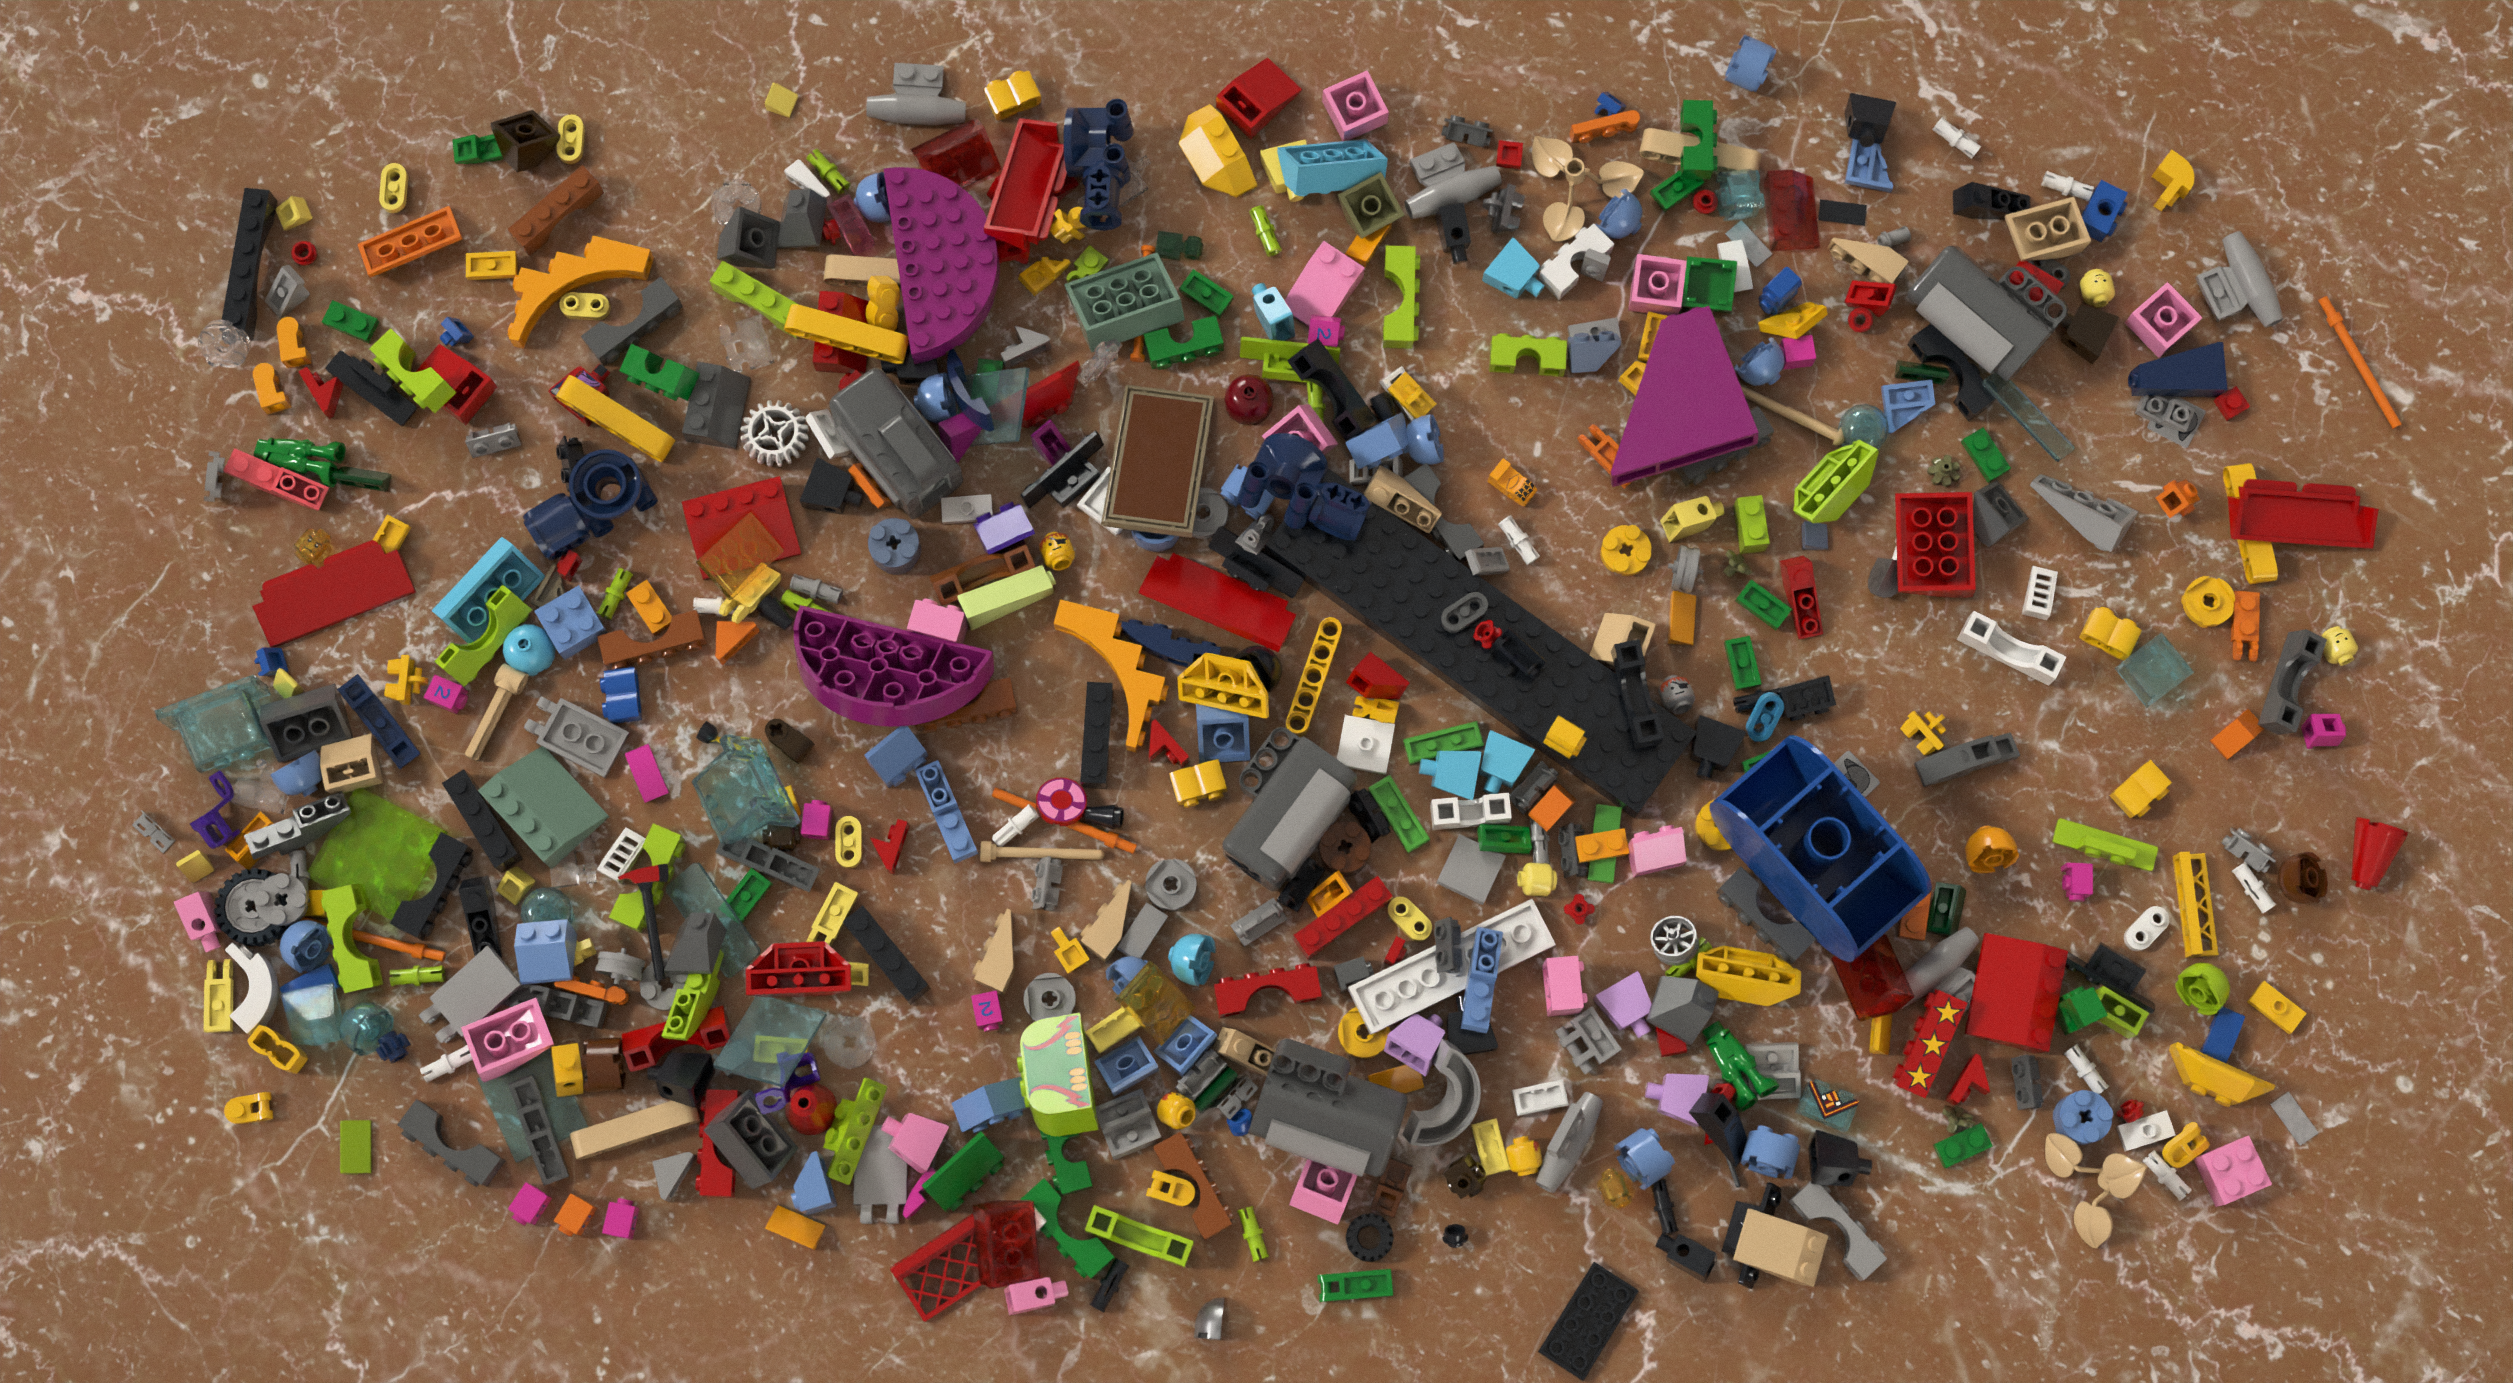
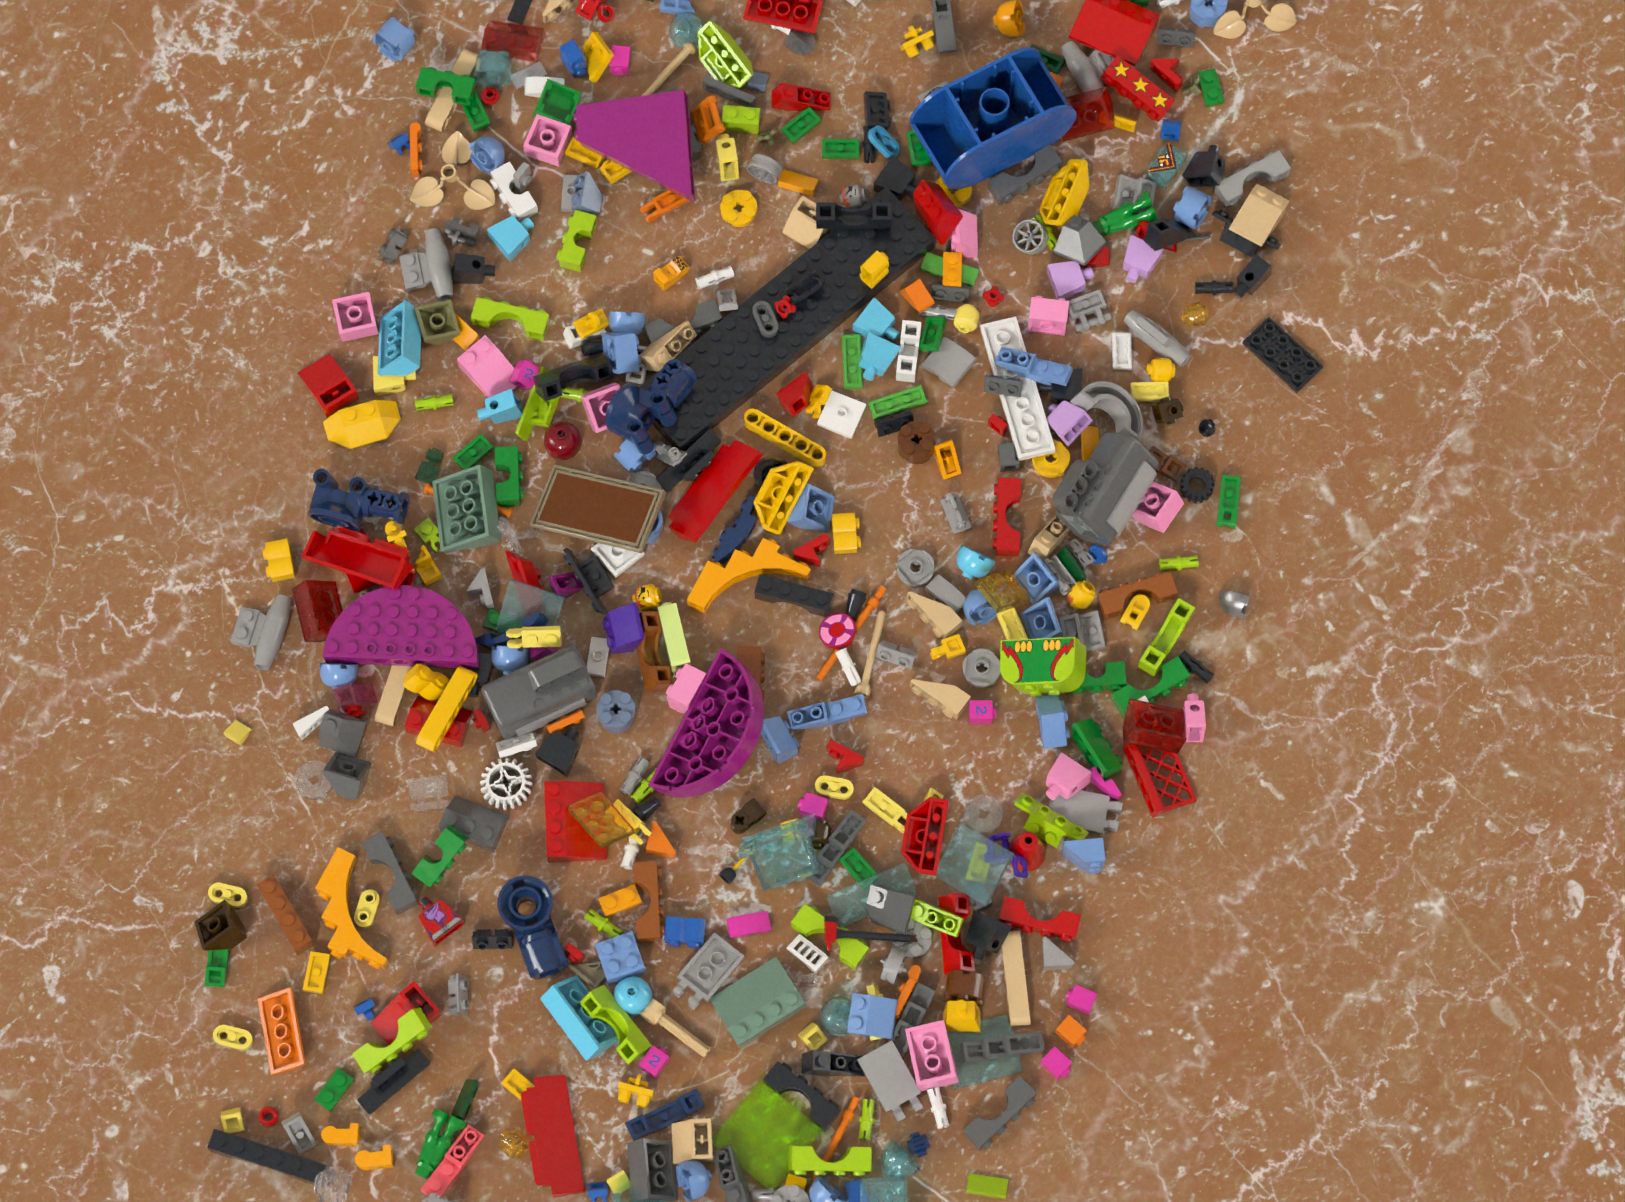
camera: 75 degrees left, 5 degrees down
red slope [298,367,343,419] -> none
black arch [442,769,523,873] -> none
yellow beam [556,375,676,462] -> none
dark grey slope [704,1089,798,1189] -> none
lime arch [709,261,799,339] -> none
light orange slope [765,1205,826,1250] -> none
lime pin [807,149,851,195] -> none
black arch [843,906,931,1005] -> none
dark grey piece [1222,727,1357,892] -> none
black hinge [1277,857,1325,913] -> none
red arch [1293,876,1393,960] -> none
light yellow plate [1387,897,1432,942] -> none
red plate [1496,140,1523,169] -> none
dark grey hinge [1509,760,1559,815] -> none
medium blue brick [1614,1128,1675,1190] -> none
medium blue cylinder [1734,338,1785,386] -> none
none -> light yellow hinge [506,626,562,648]
none -> orange plate [690,96,725,144]
none -> dark grey tile [703,75,756,107]
none -> red slope [913,179,963,246]
none -> blue tile [1160,119,1181,141]

